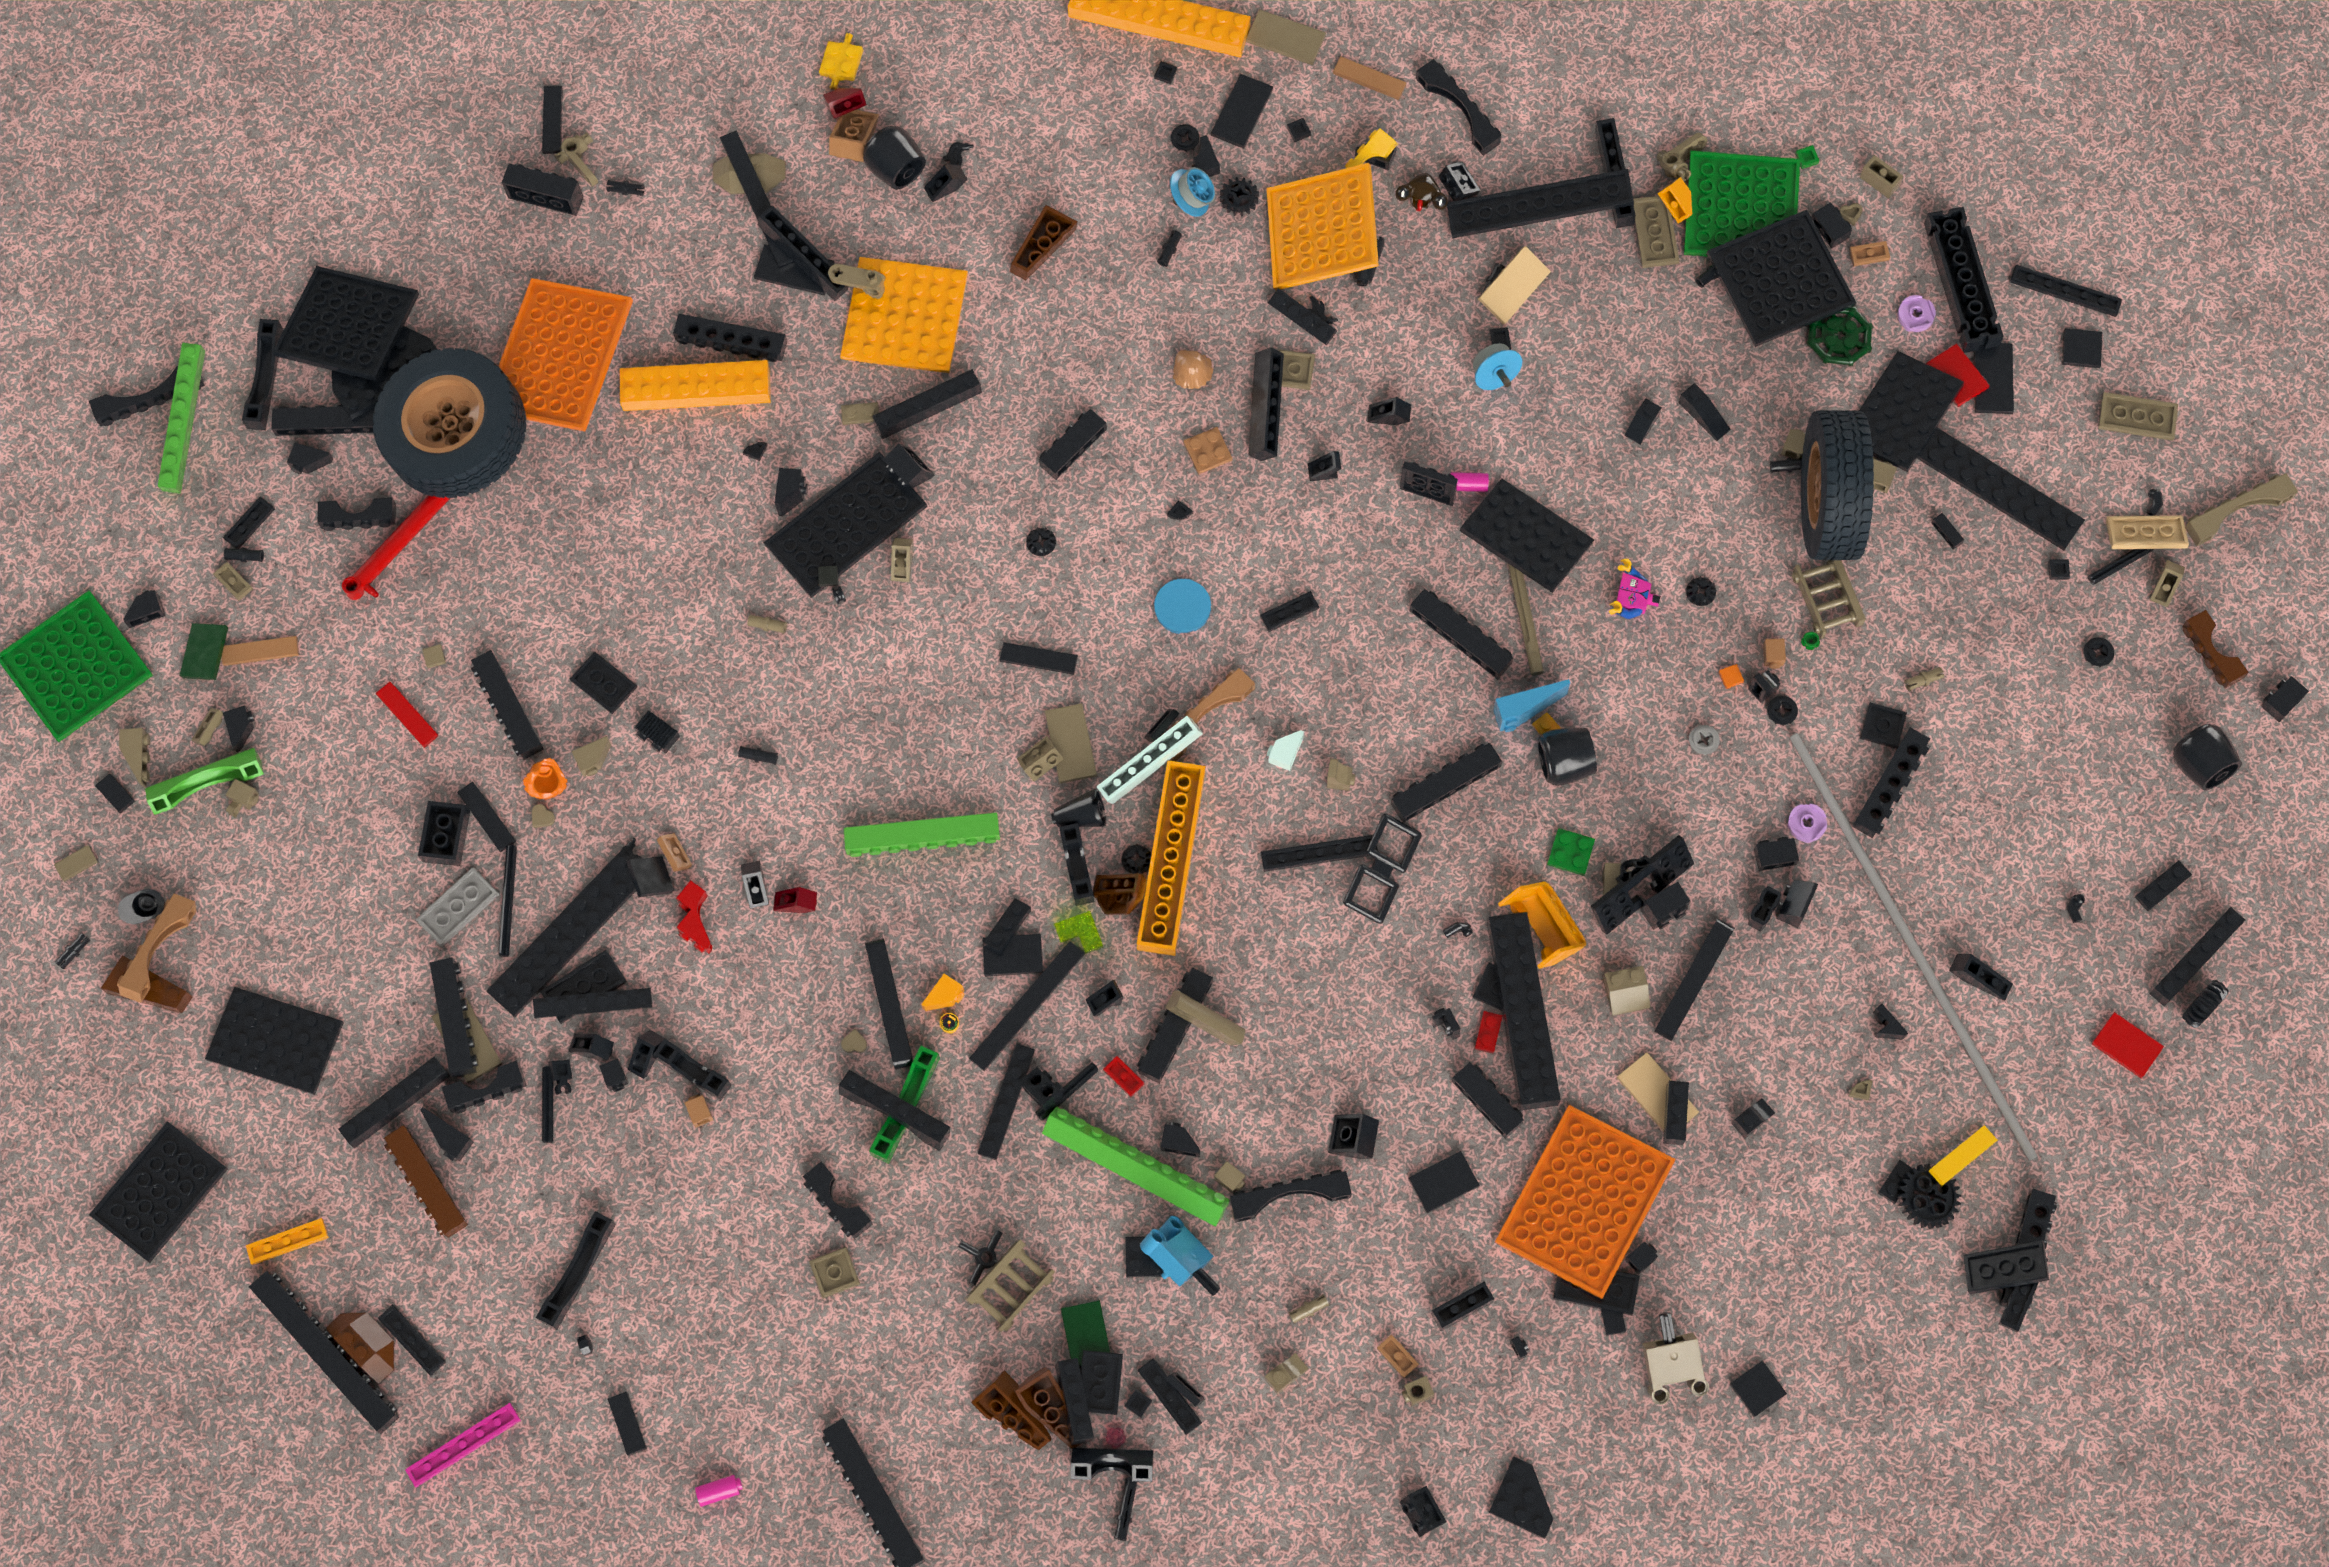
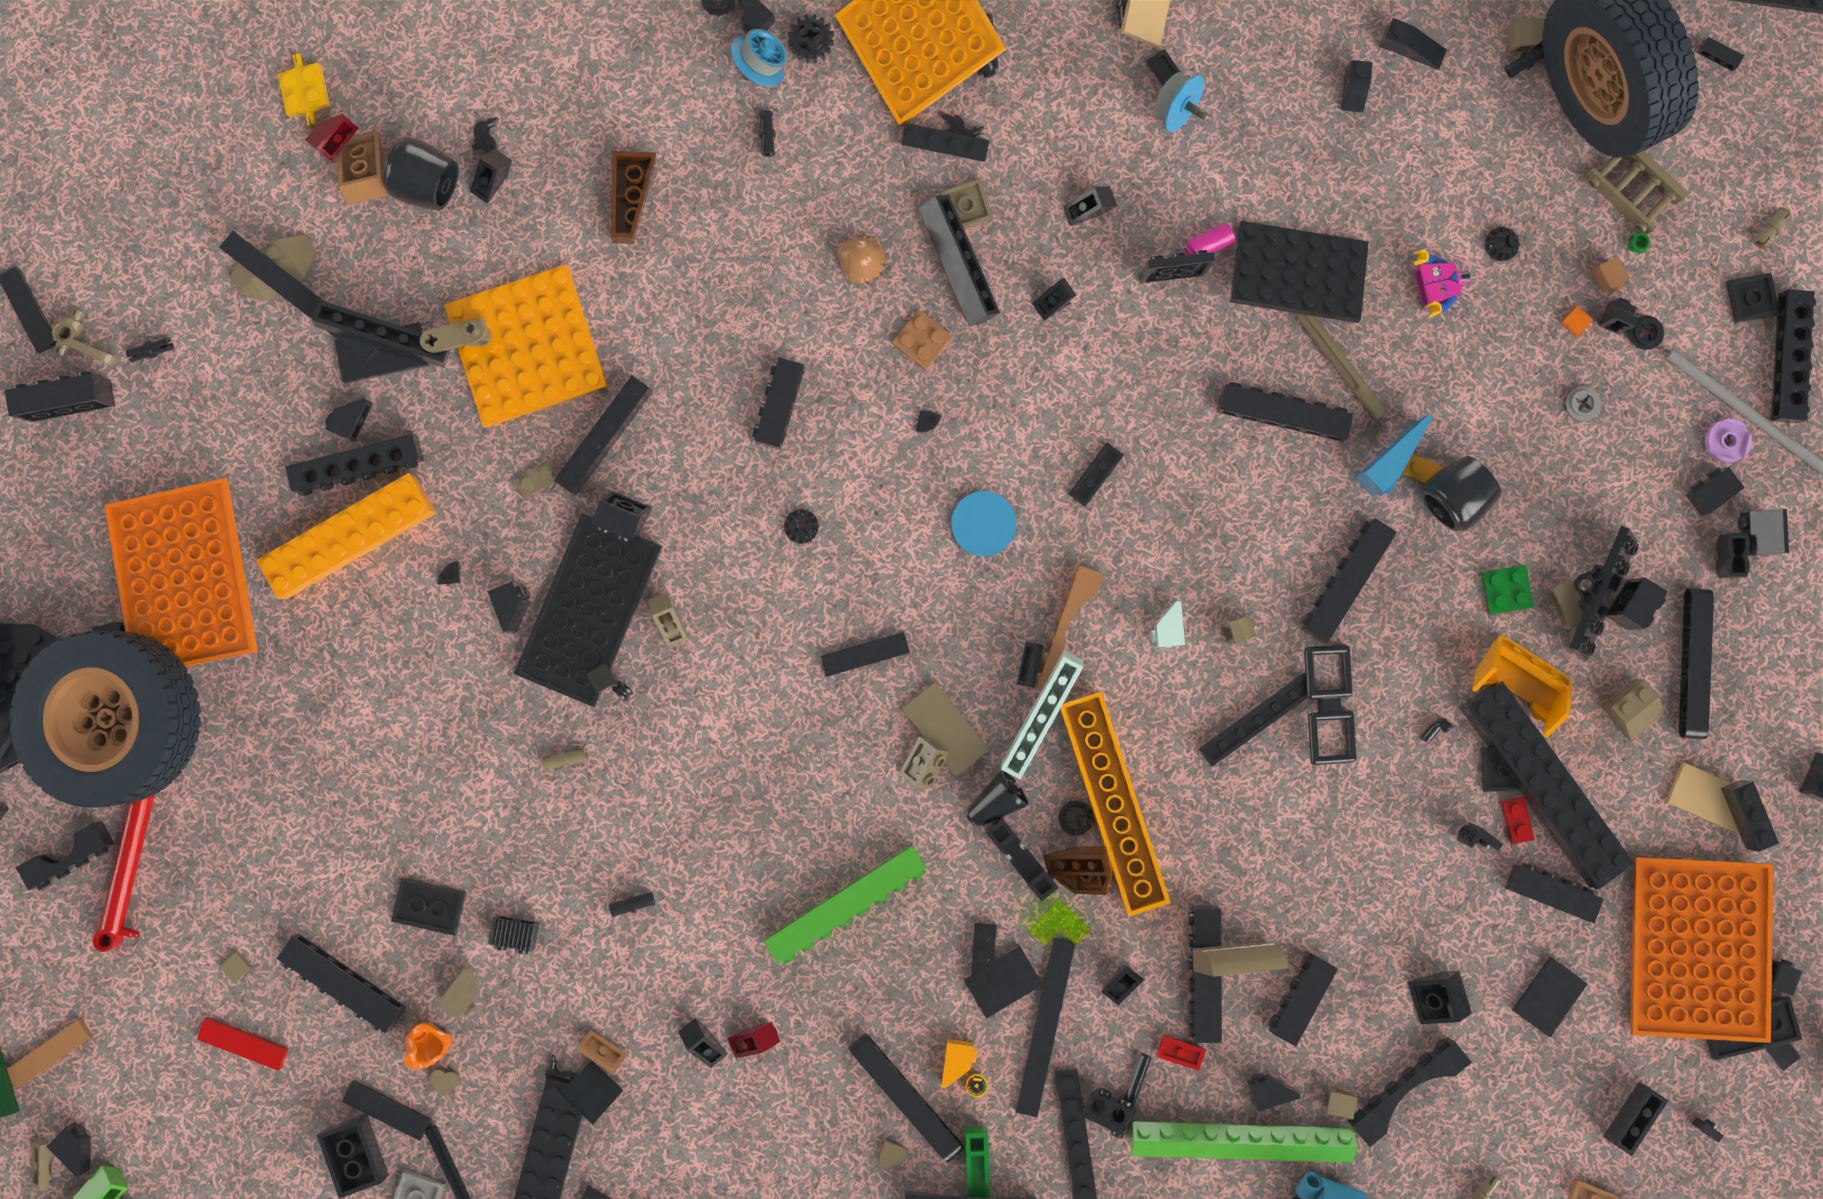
camera: 30 degrees left, 15 degrees up
red arch [676,880,713,954] -> none
none -> black slope [325,398,373,442]
none -> black brick [1268,953,1338,1047]

